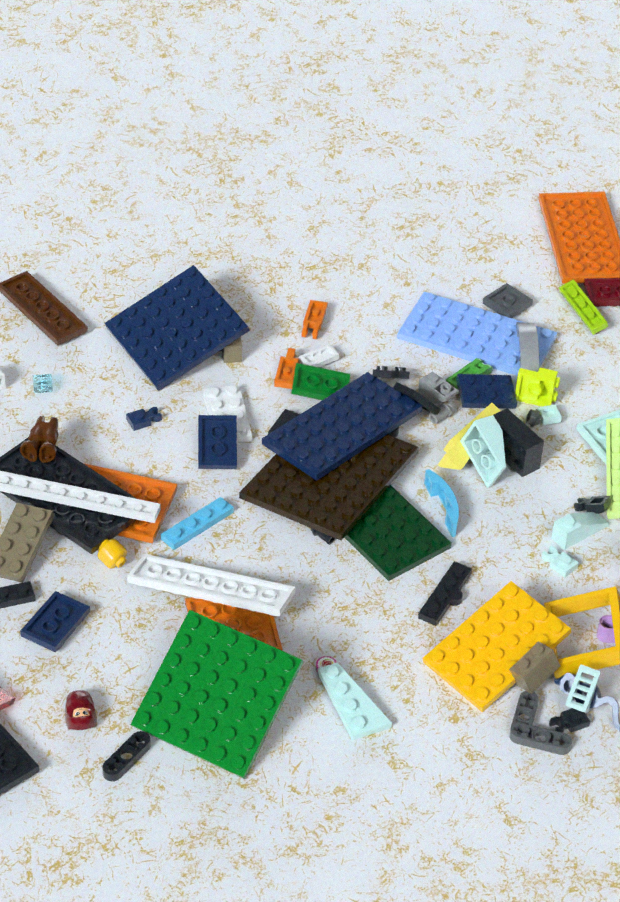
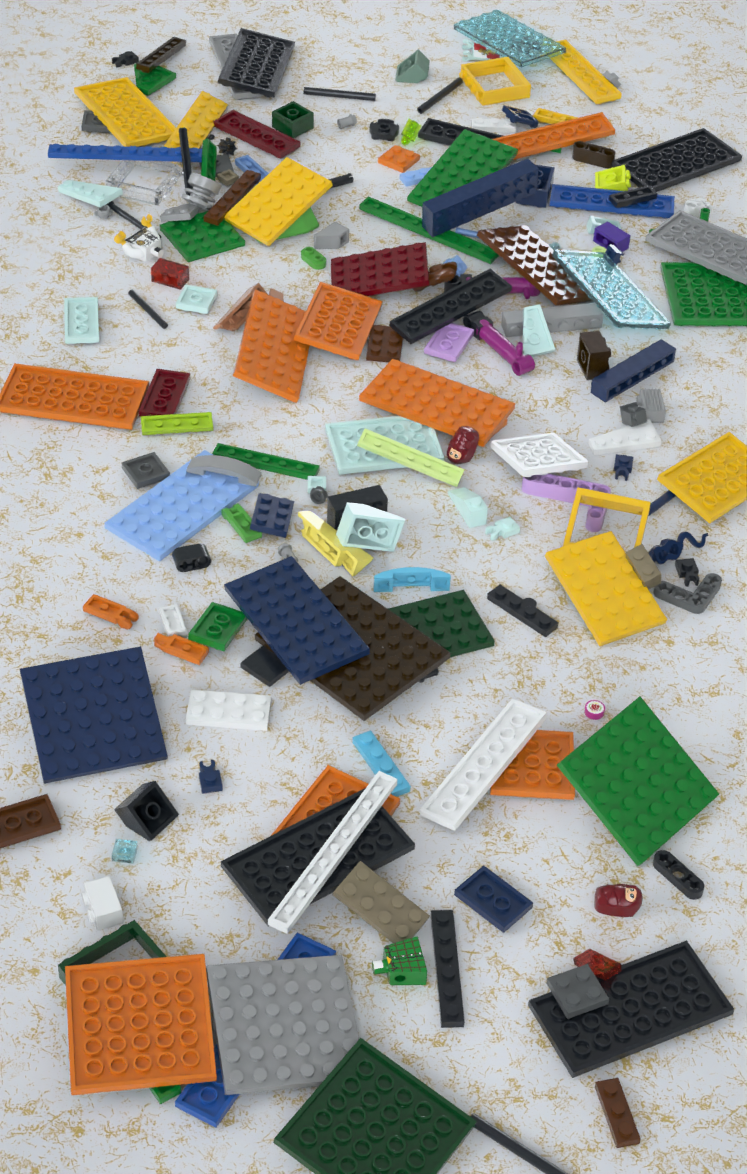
camera: 75 degrees left, 0 degrees up
reddish brown piece [20,416,59,463] -> none
yellow head [97,539,127,569] -> none
dark blue plate [198,415,237,469] -> none
light aqua wing [318,662,392,741] -> none
black plate [372,366,410,379] -> none
black tile [393,382,441,415] -> none
light grey slope [418,371,459,404] -> none
neon yellow plate [515,368,561,407] -> none
light aqua slope [565,664,601,712] -> none
black plate [574,496,611,514] -> none
none -> black slope [114,781,179,841]
none -> black beam [172,544,212,572]
none -> green tile [212,443,320,480]

